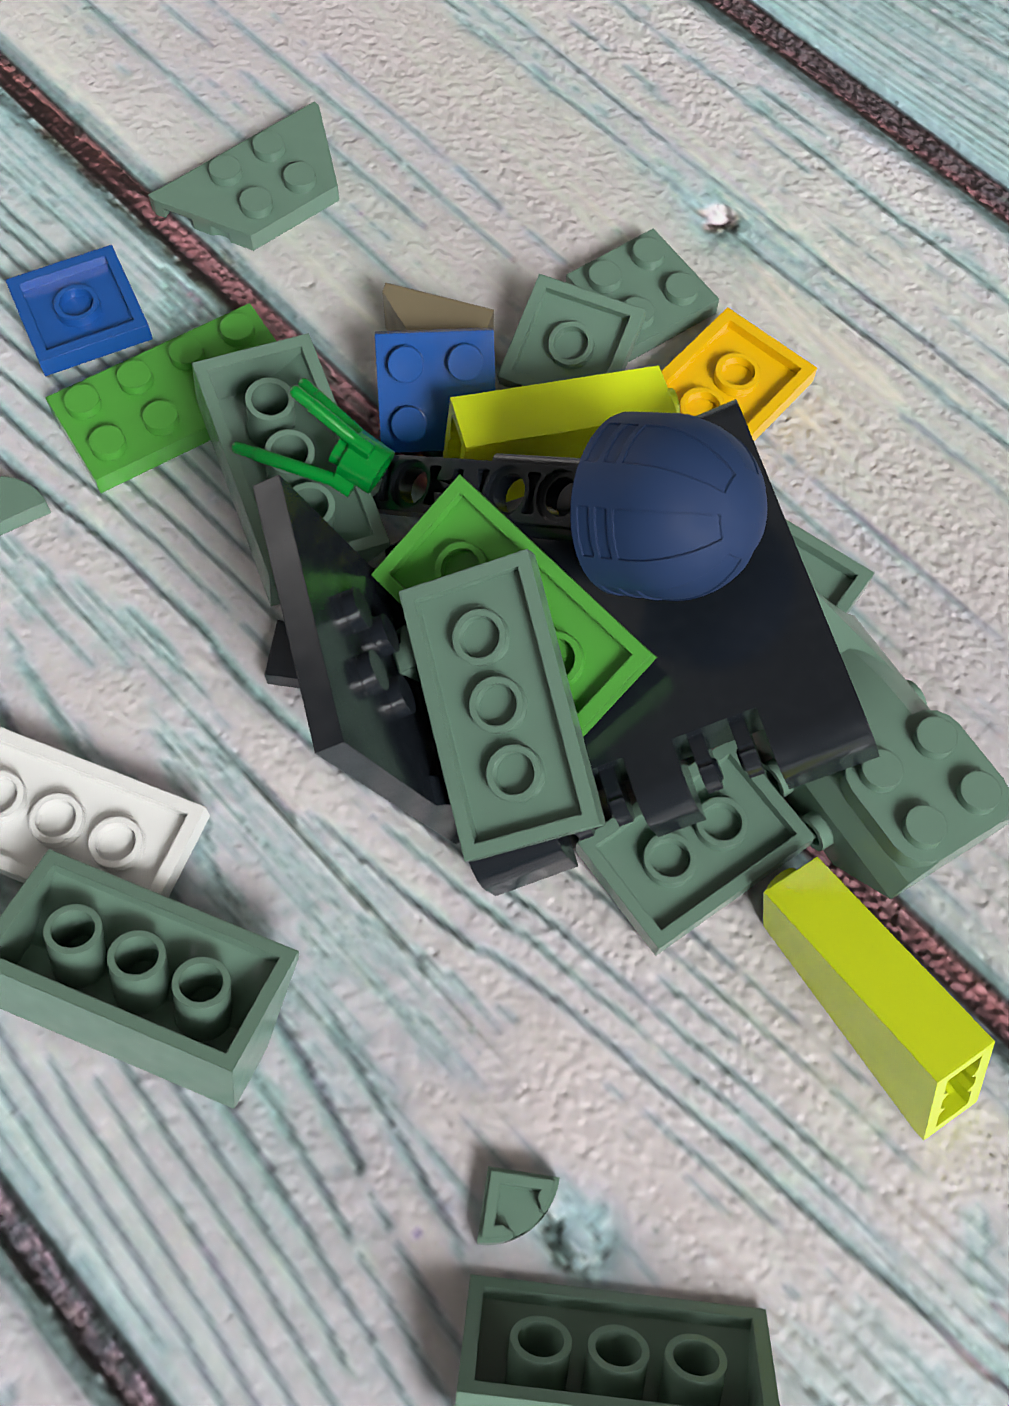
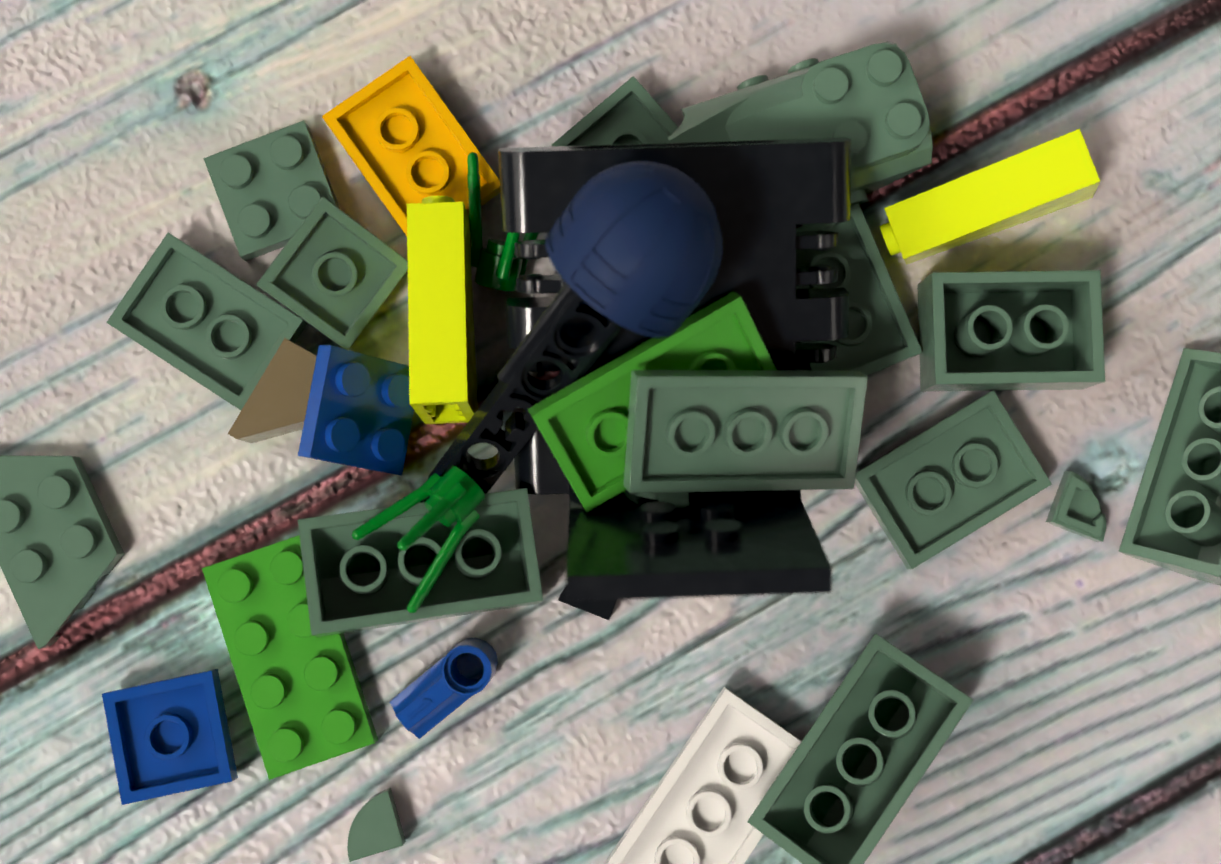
camera: 75 degrees left, 20 degrees up
none -> sand green plate [106,233,308,410]
none -> blue piece [389,638,498,739]
none -> sand green plate [855,390,1052,569]
none -> sand green brick [917,270,1105,392]

